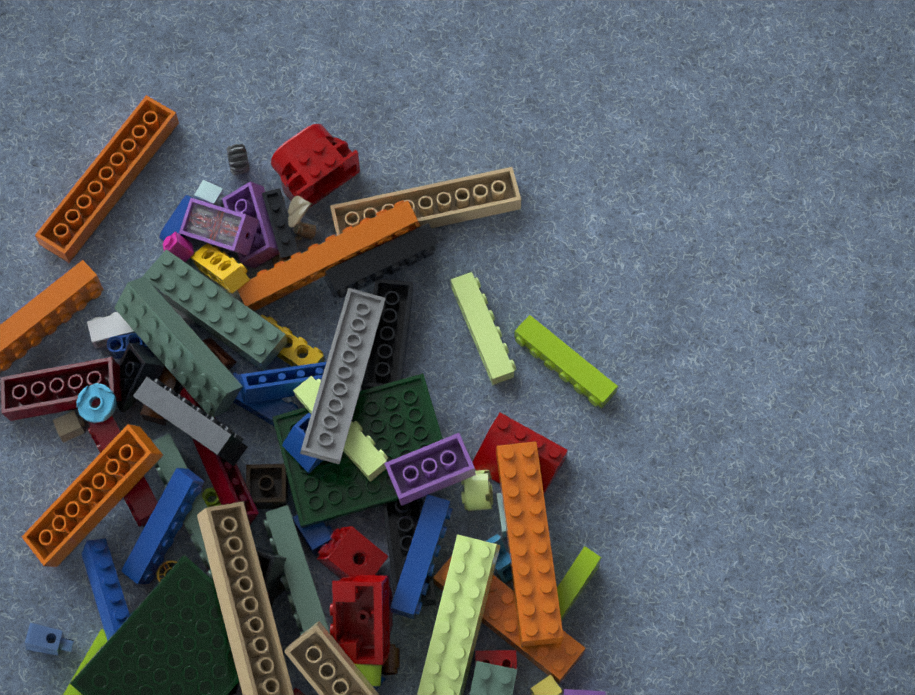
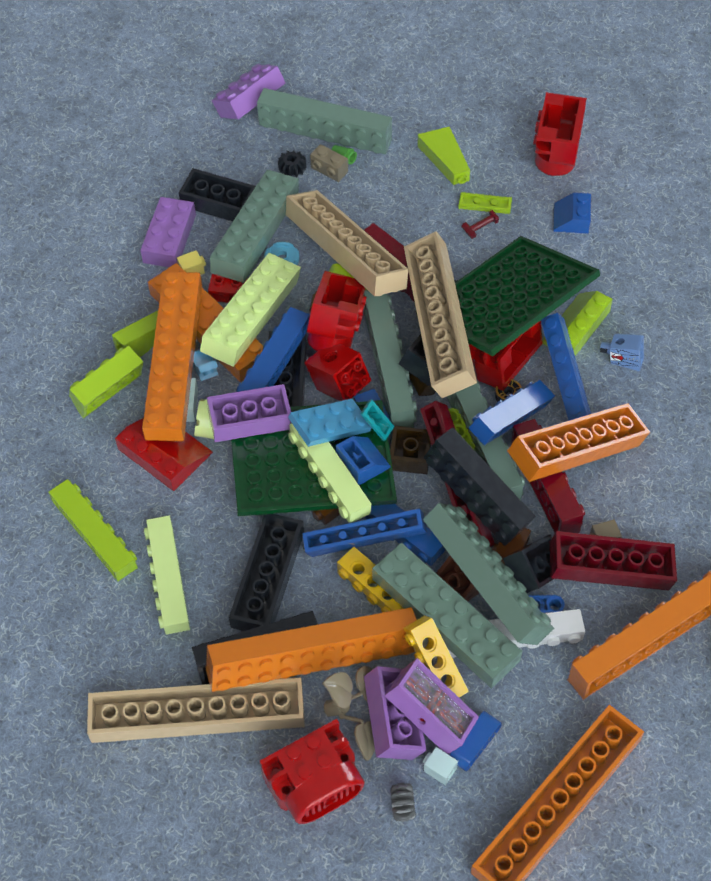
camera: 170 degrees left, 10 degrees down
medium azure tile [76,383,116,423] -> none
dark pink brick [163,232,194,262] -> none
black plate [262,188,299,261] -> none
light grey plate [300,288,385,464] -> none
none -> lime slope [69,346,144,419]
none -> dark azure plate [288,398,372,447]
none -> teal slope [360,399,394,441]

